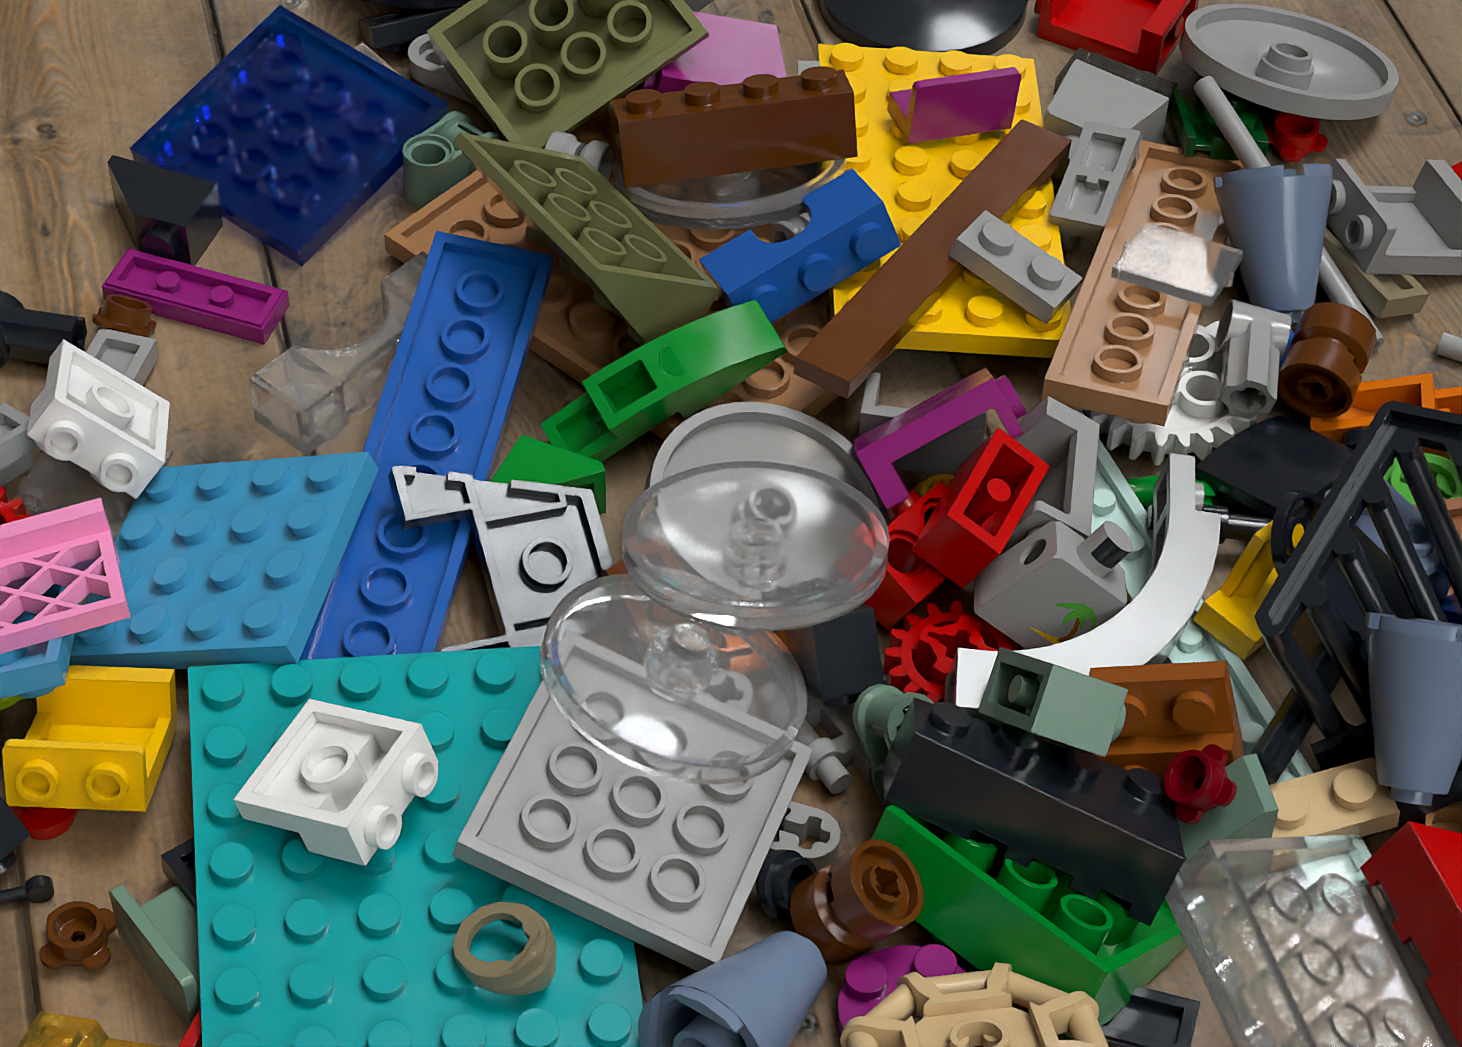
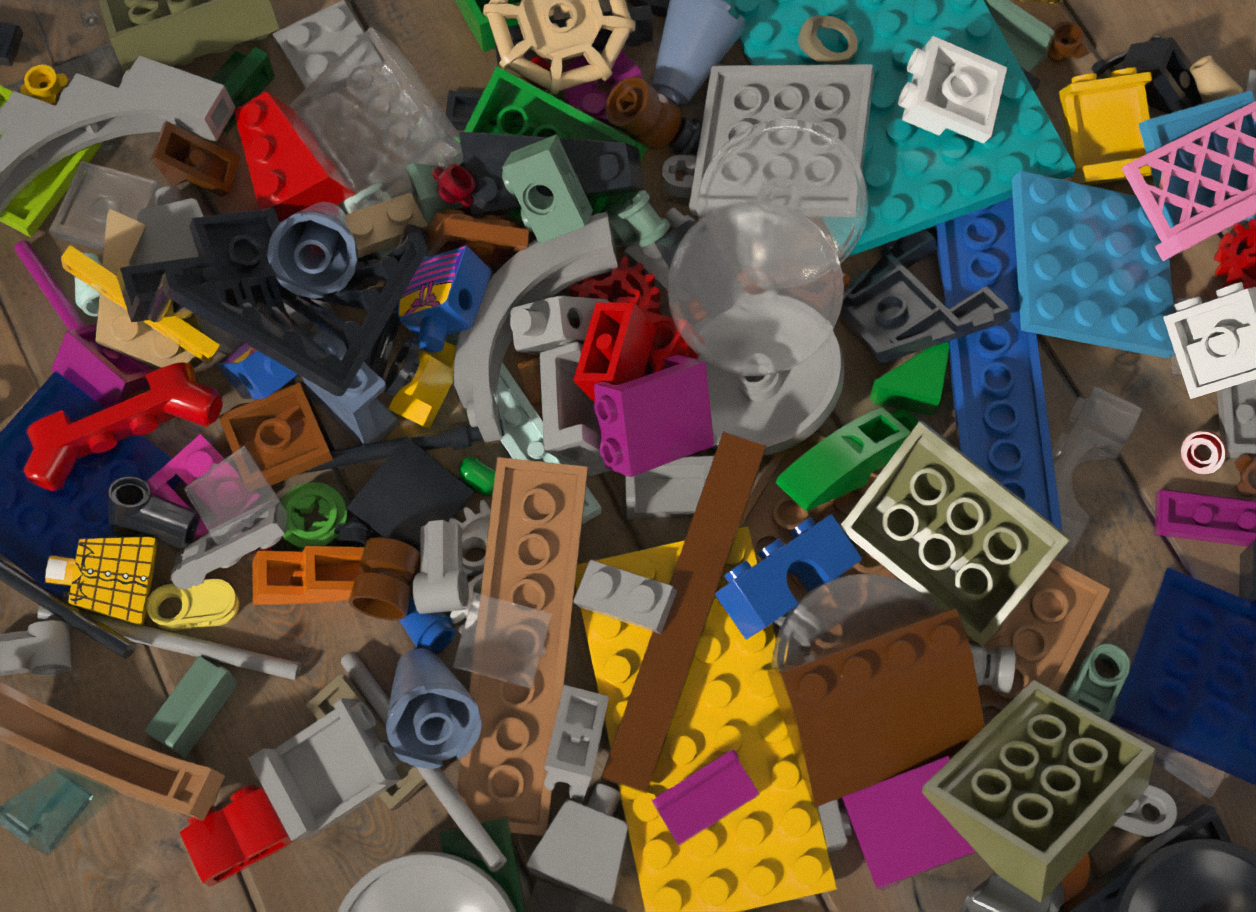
camera: 170 degrees right, 20 degrees up
none -> blue torso [398,245,491,352]
none -> plate [1181,430,1227,474]

